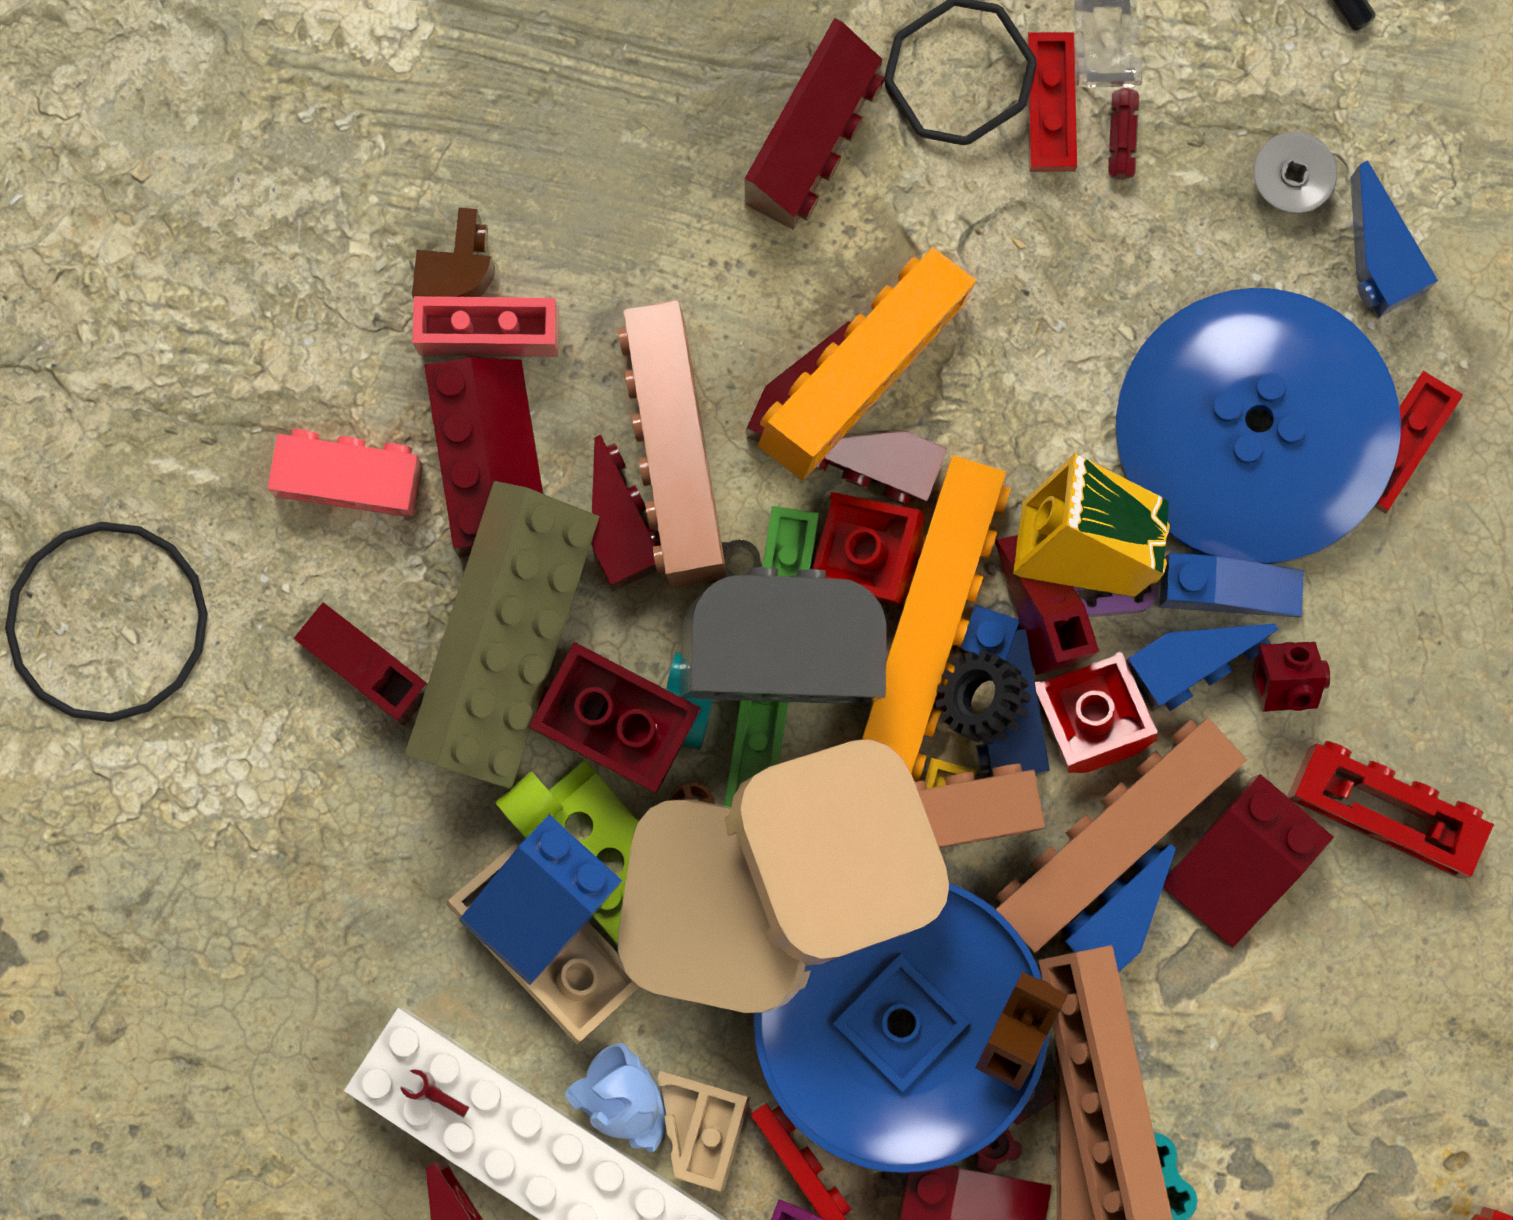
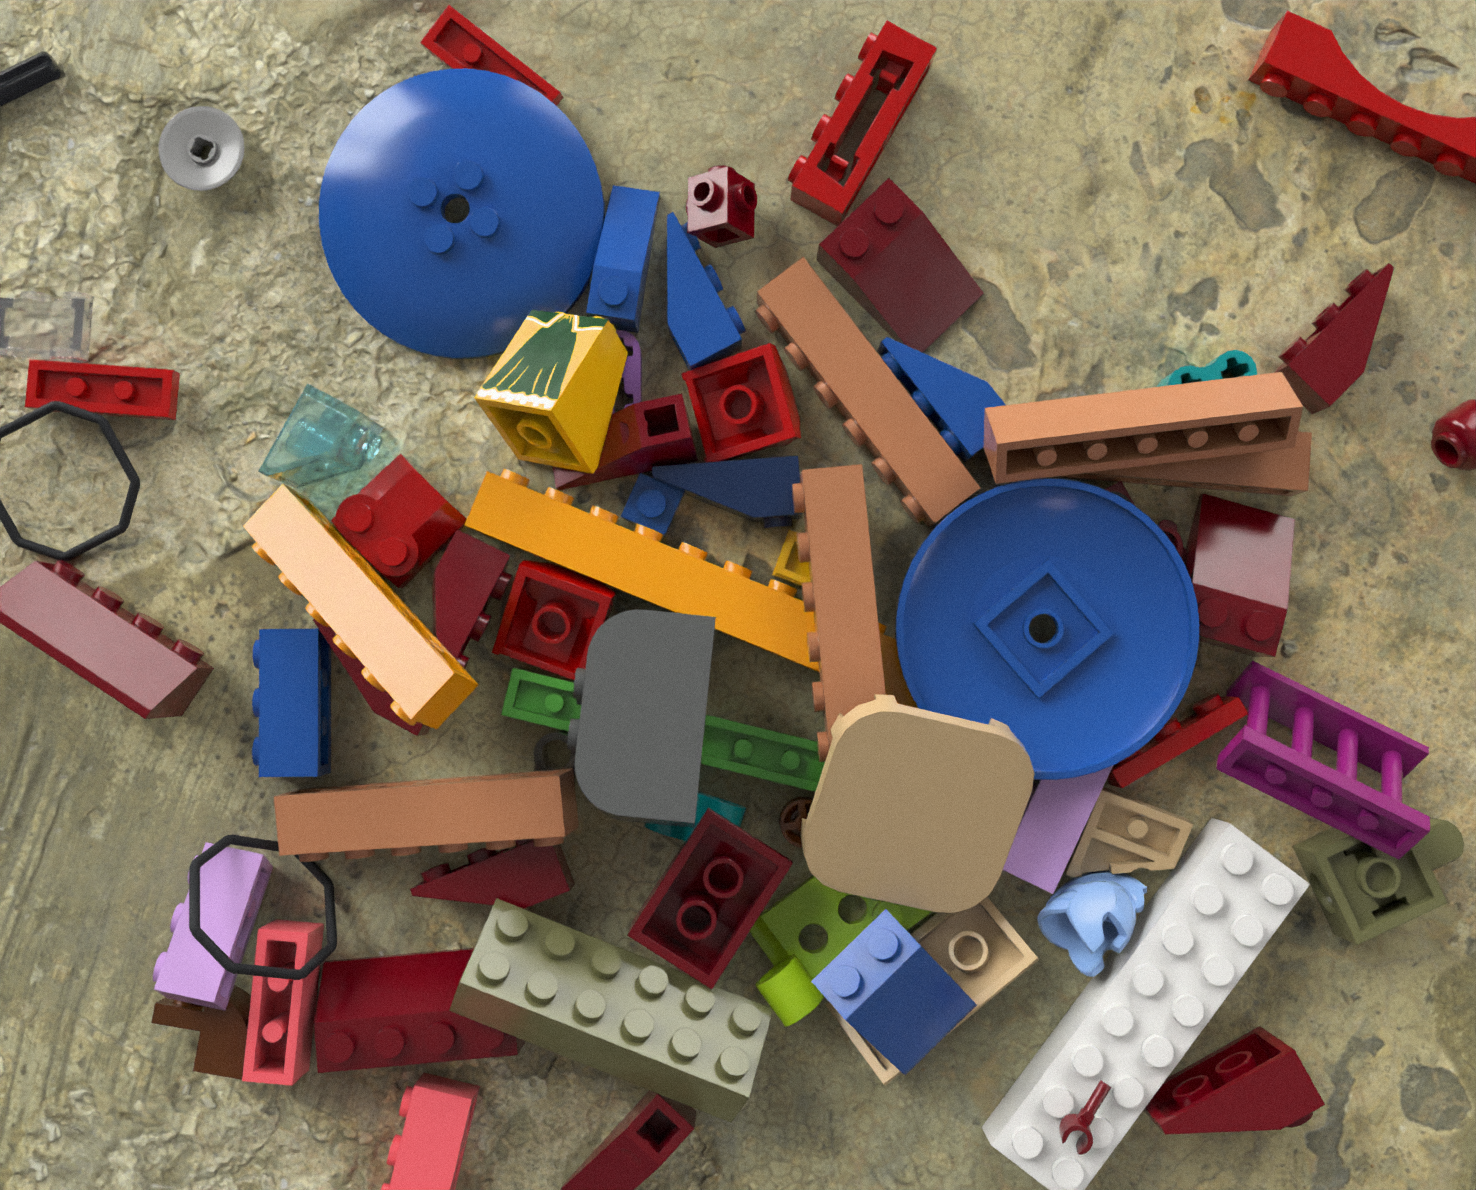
camera: 85 degrees left, 5 degrees up
tan tile [725,739,949,966] -> none
black tyre [936,650,1030,744] -> none
reddish brown brick [975,972,1068,1091] -> none
dark red axle [1108,88,1139,180] -> none
blue slope [1350,160,1438,317] -> none
none -> lavender brick [153,842,273,1011]
none -> black piece [189,834,337,980]
none -> blue brick [252,628,331,777]
none -> clear light blue slope [258,383,383,488]
none -> red slope [330,454,467,589]
none -> lavender brick [1003,766,1113,894]

